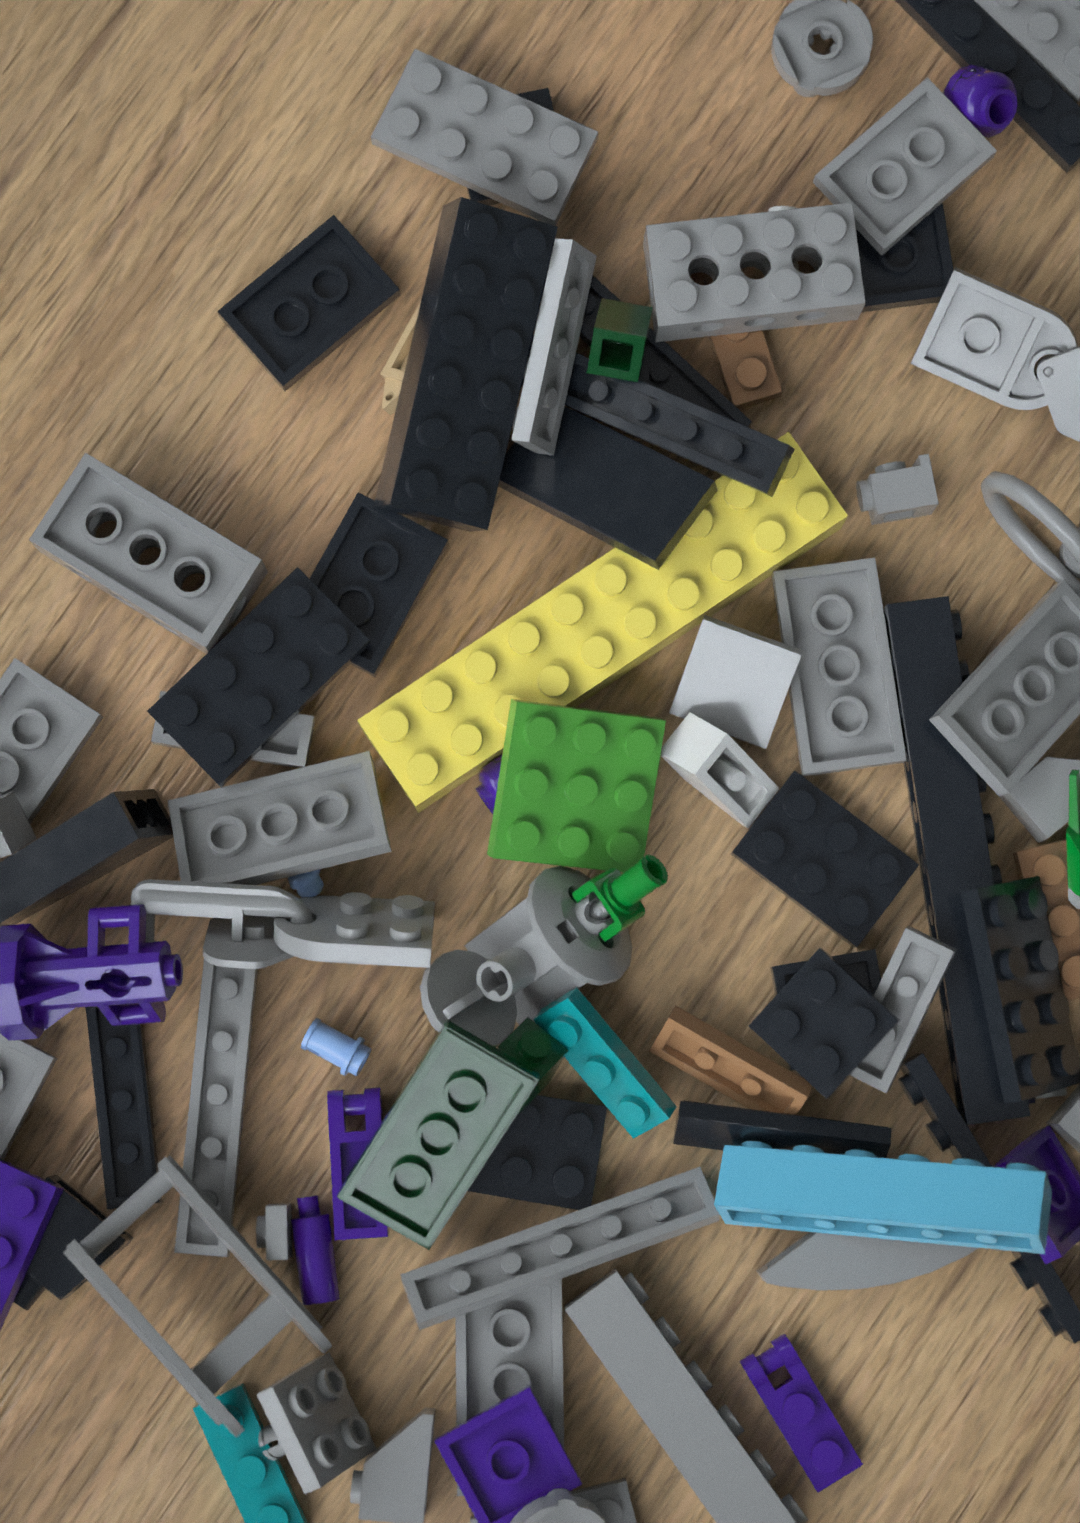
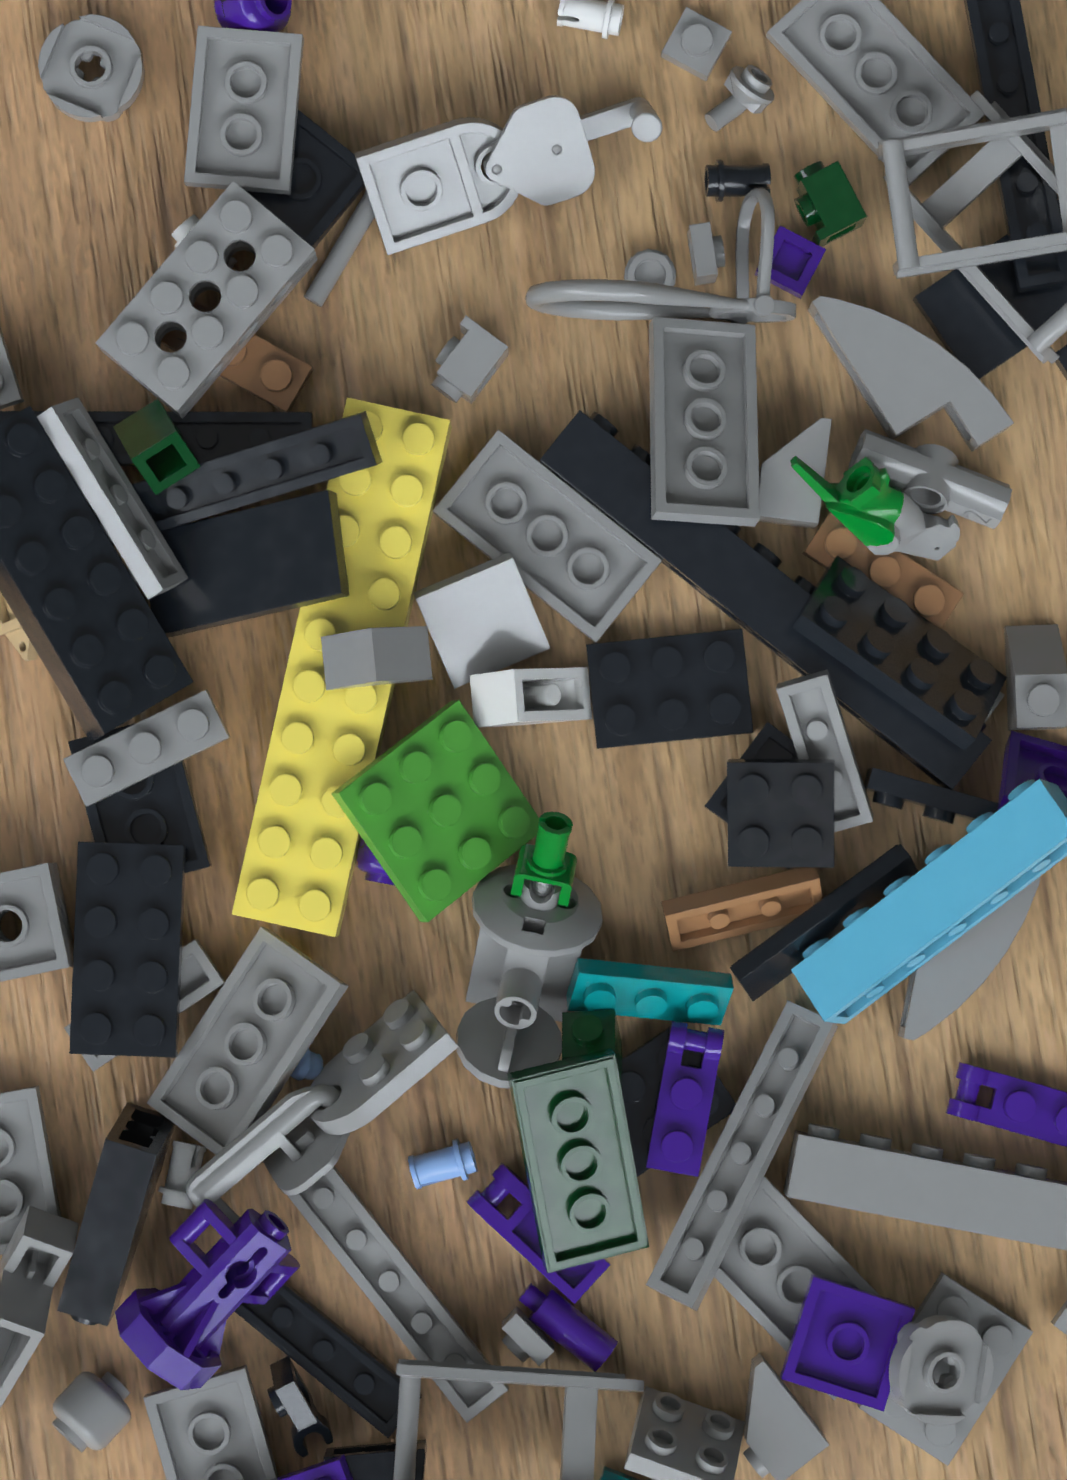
camera: 40 degrees left, 5 degrees up
none -> light grey plate [63,690,231,807]
none -> white pin [158,1140,207,1209]
none -> black plate [267,1356,333,1457]
none -> light grey bar [304,191,375,307]
none -> light grey slope [321,626,433,690]
none -> dark purple plate [645,1021,724,1177]

